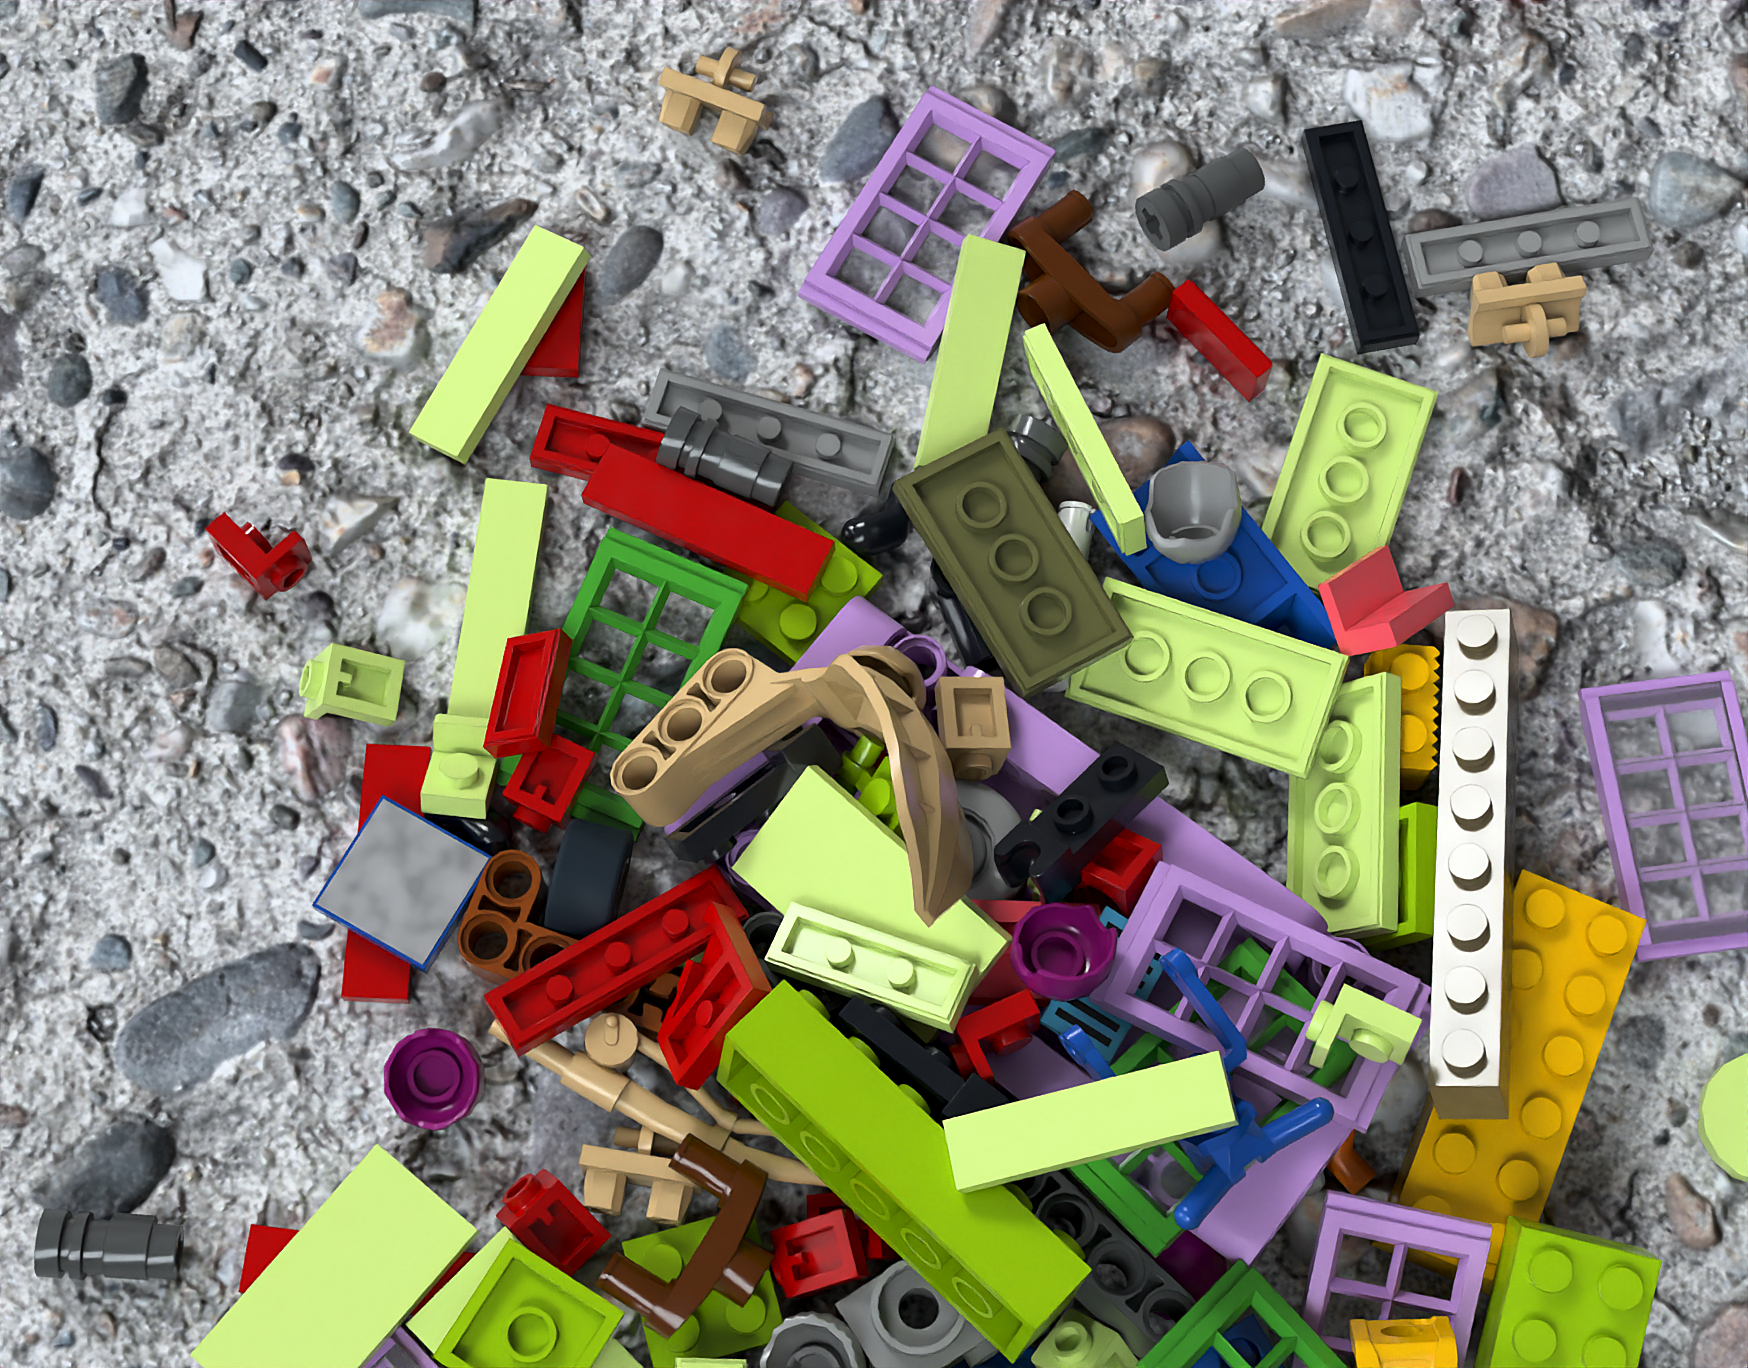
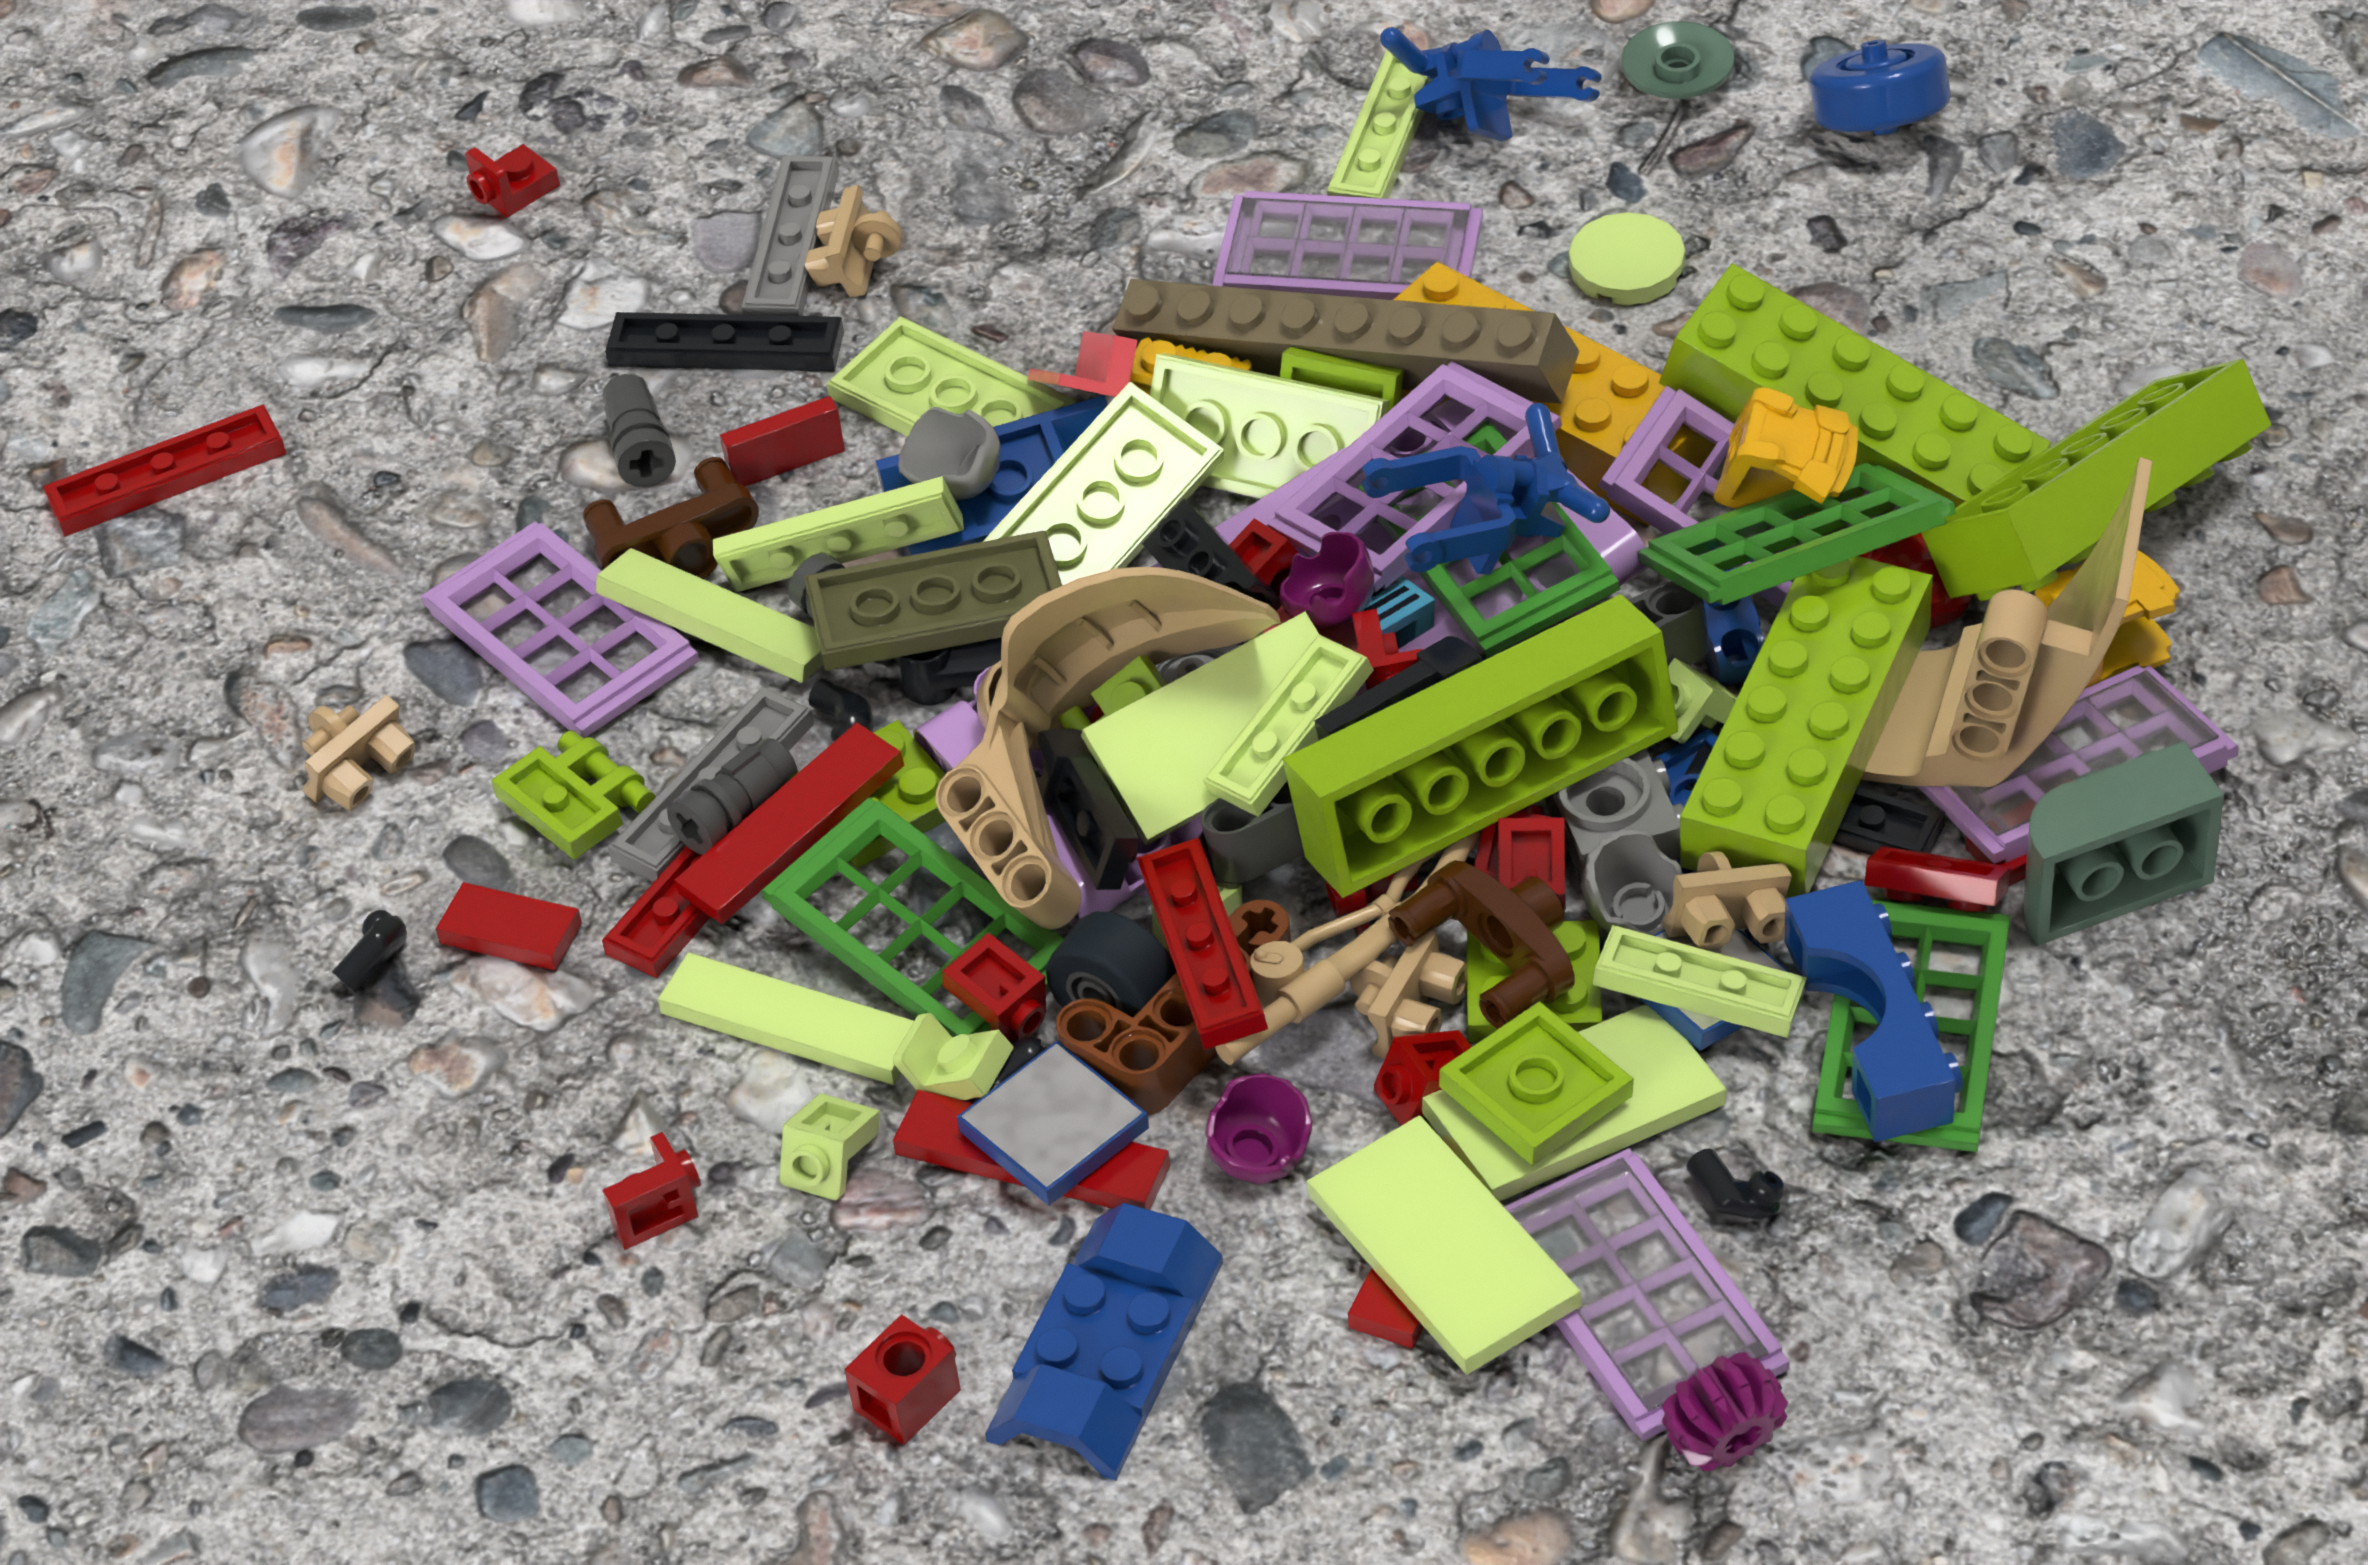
camera: 65 degrees left, 25 degrees down
dark grey axle [34,1209,184,1281] -> none
yellowish green tile [409,225,591,464] -> none
red tile [483,628,573,758] -> none
red wing [656,901,772,1091] -> none
yellowish green tile [942,1050,1239,1194] -> none
yellowish green bracket [1305,983,1422,1069] -> none
none -> black arm [332,910,407,993]
none -> lime plate [491,730,656,860]
none -> red brick [844,1314,961,1445]
none -> blue piece [985,1203,1223,1481]

